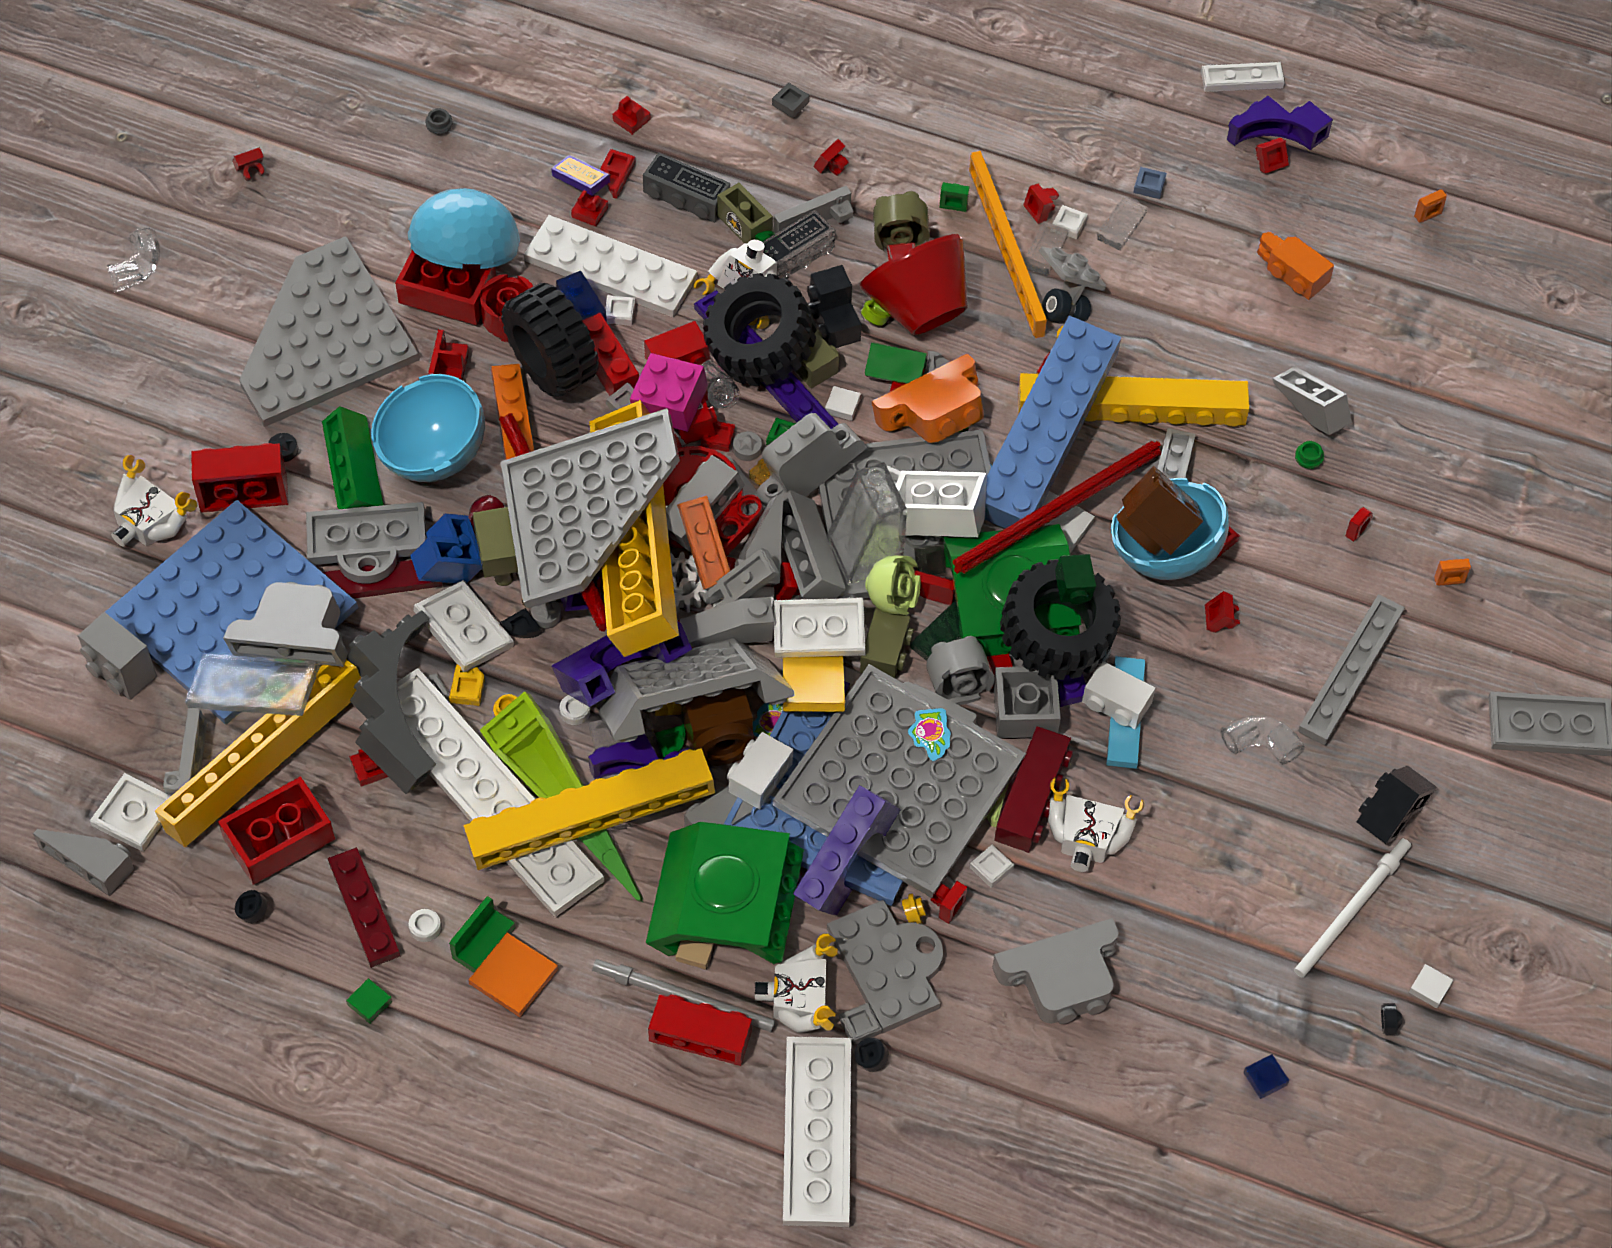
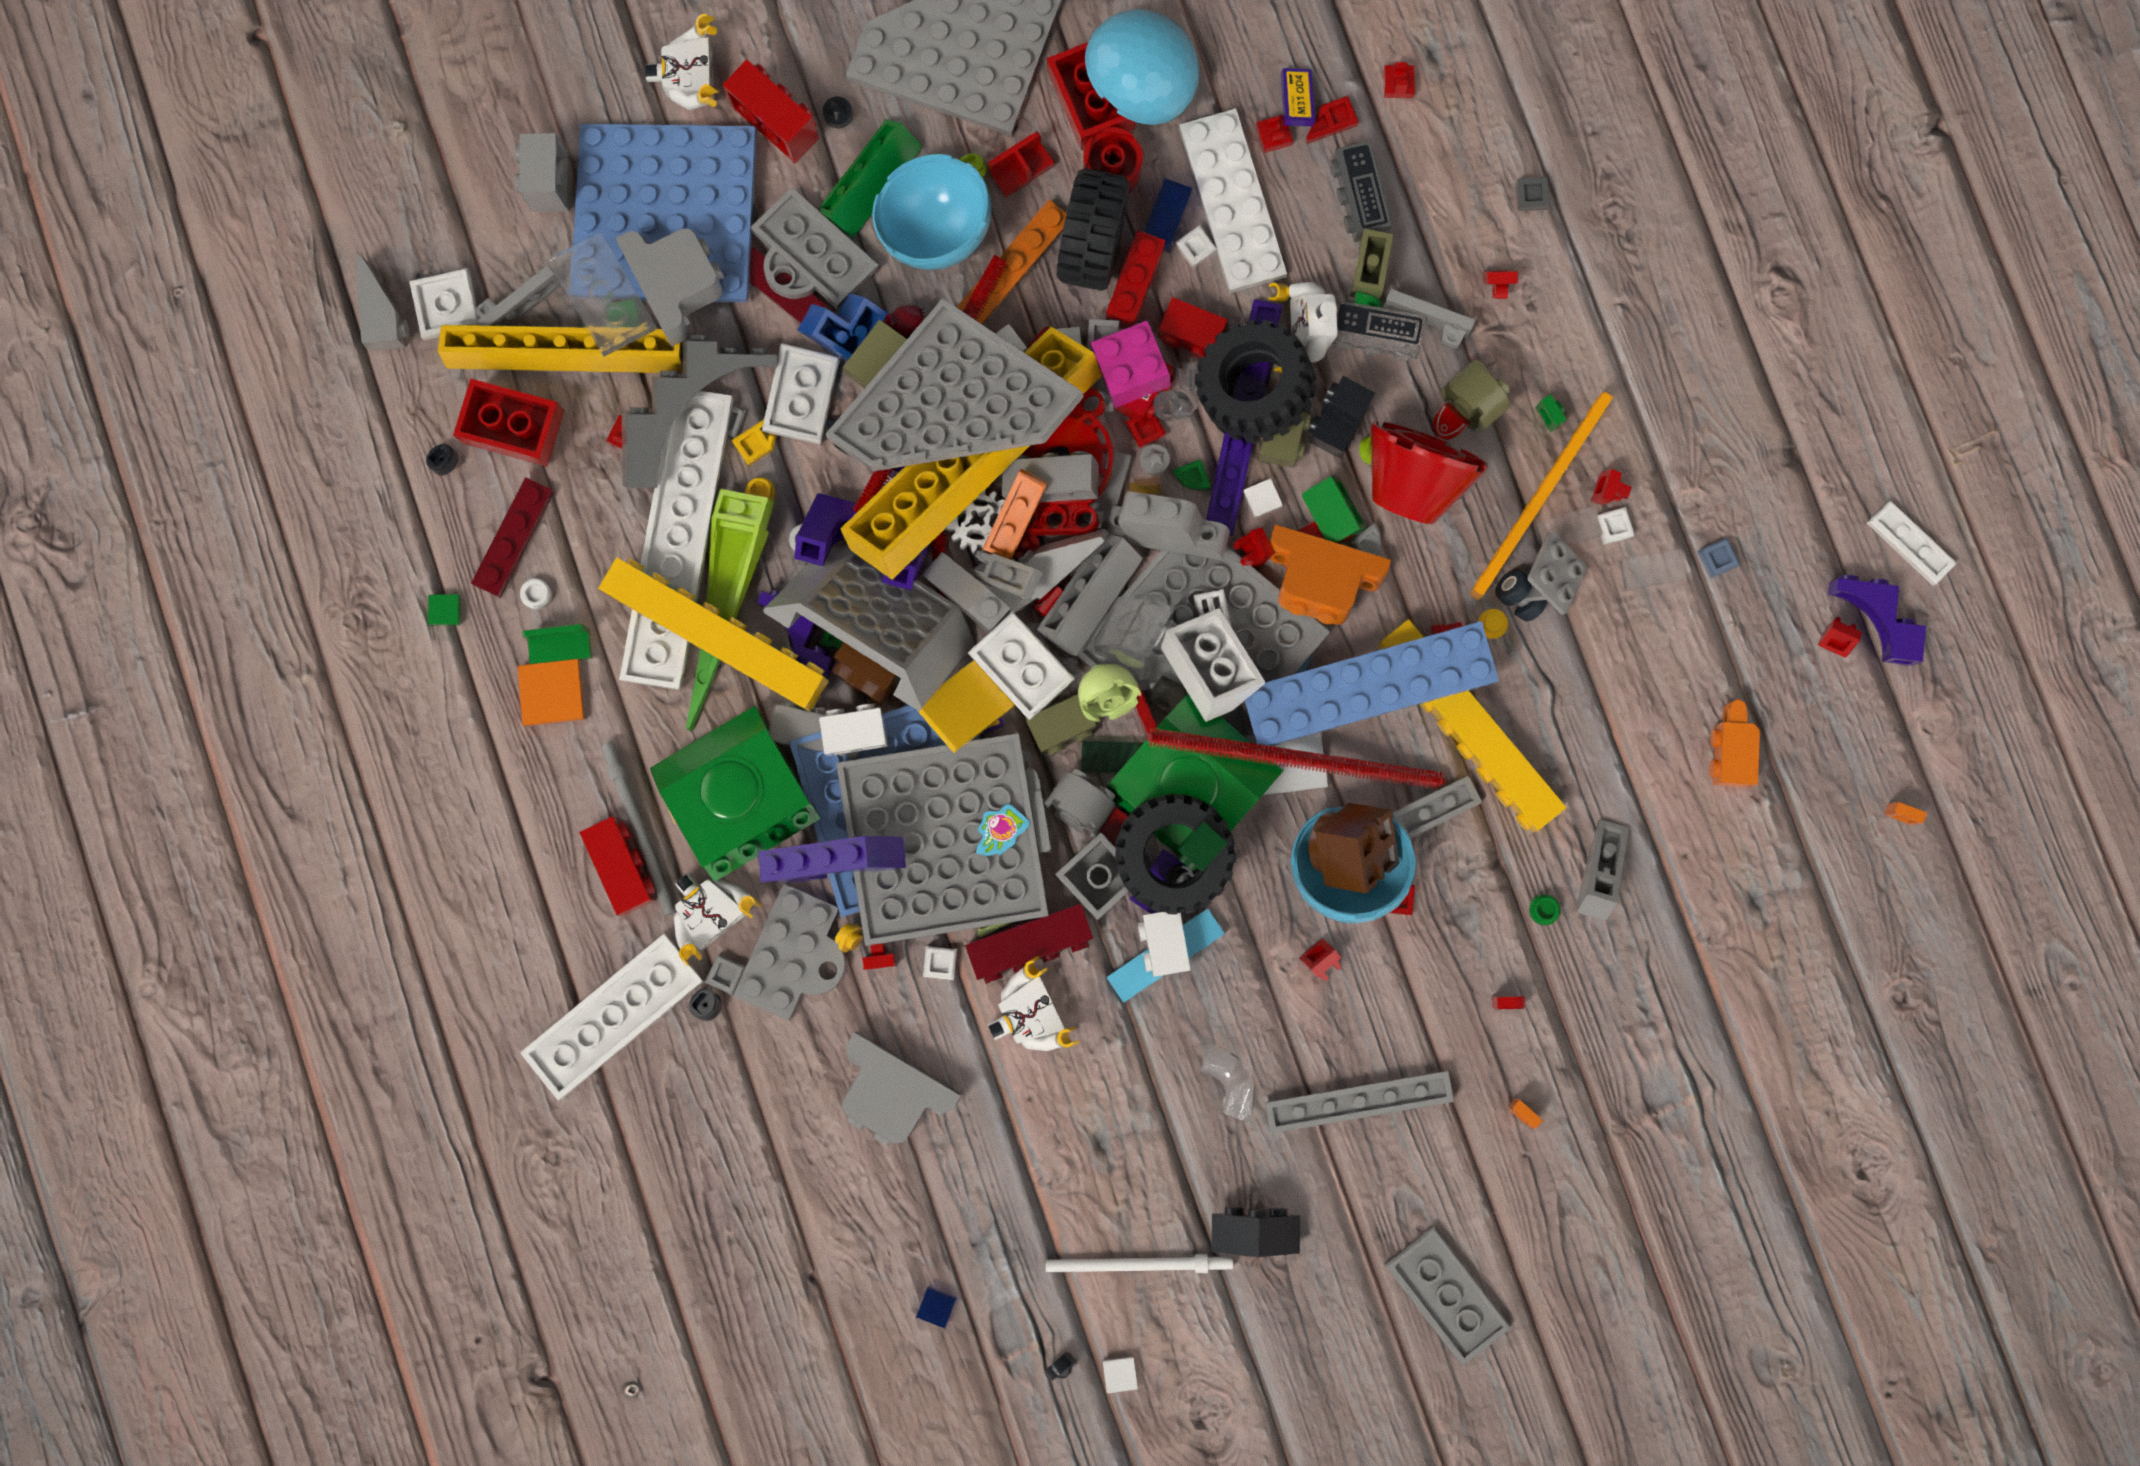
camera: 55 degrees right, 25 degrees up
none -> red tile [1233,527,1275,568]

